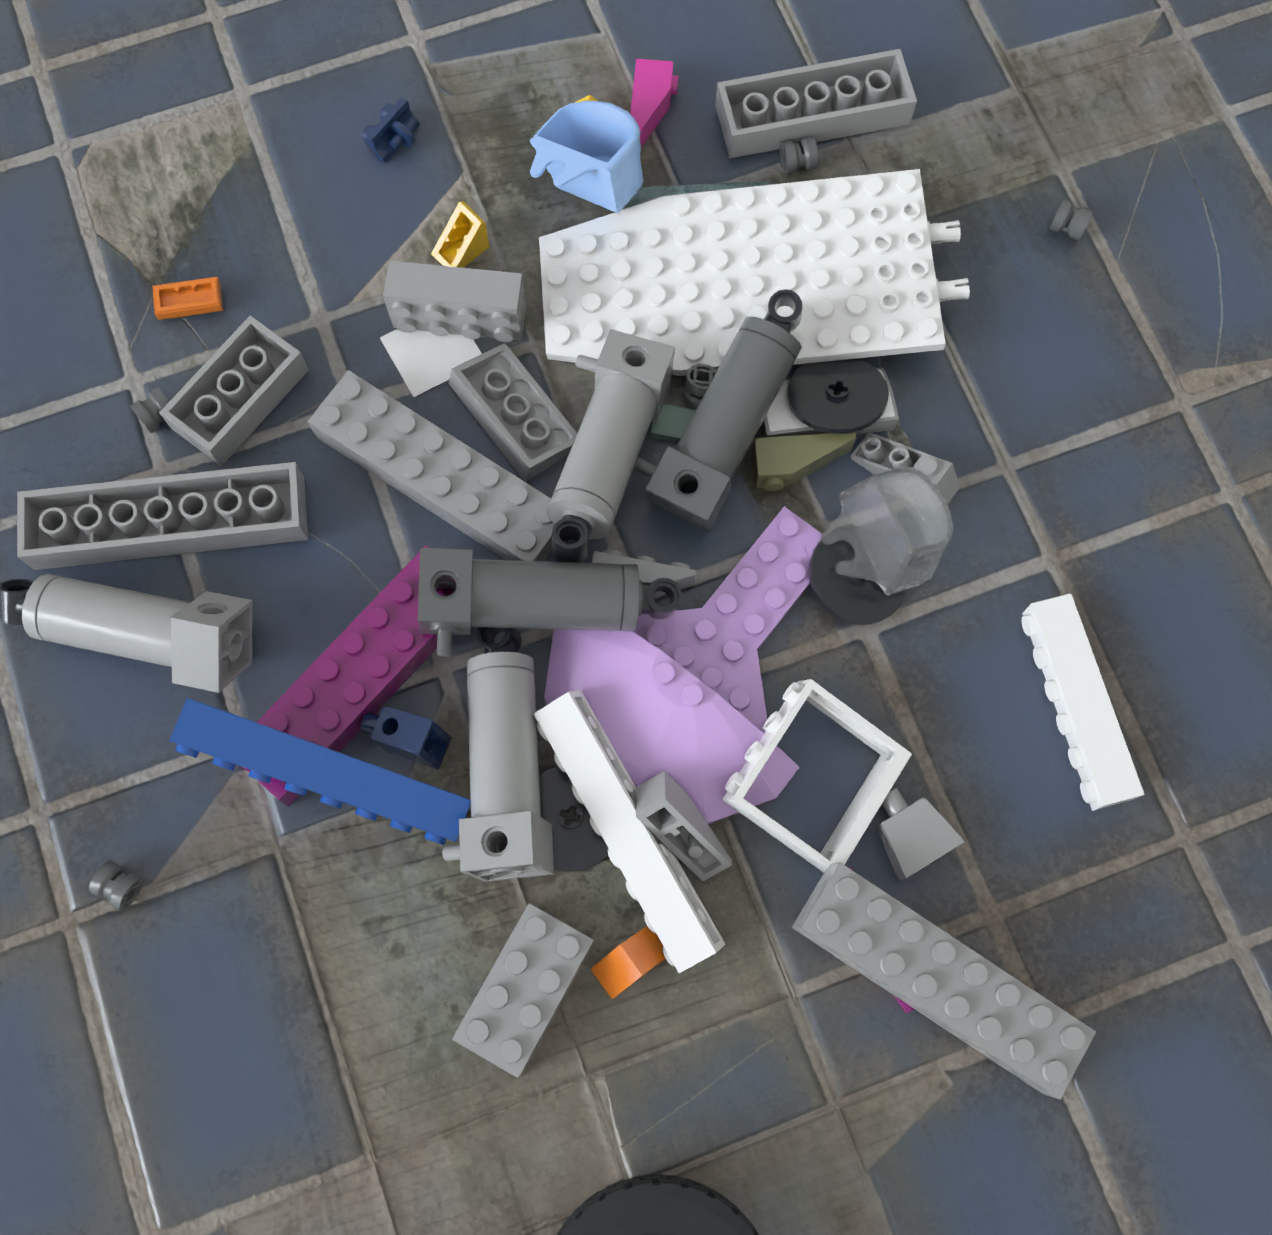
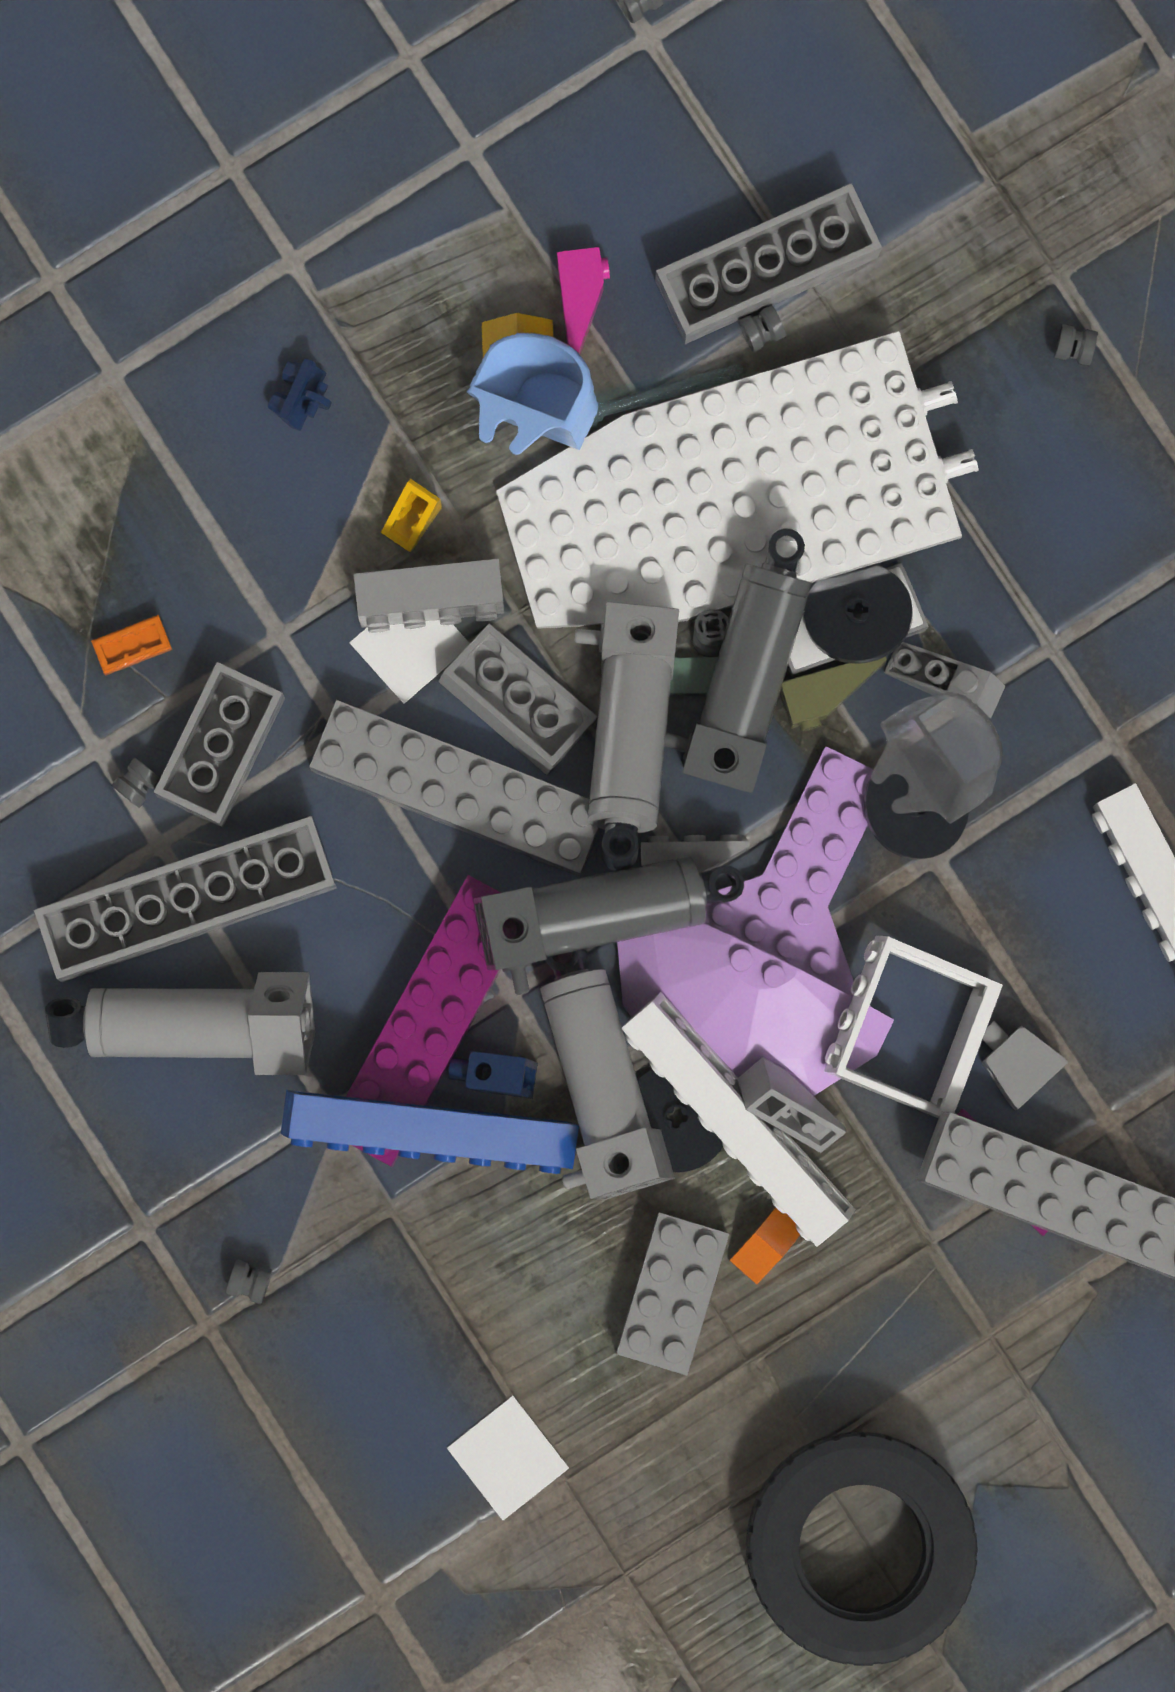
camera: 15 degrees left, 10 degrees up
none -> white sticker [447,1396,569,1520]

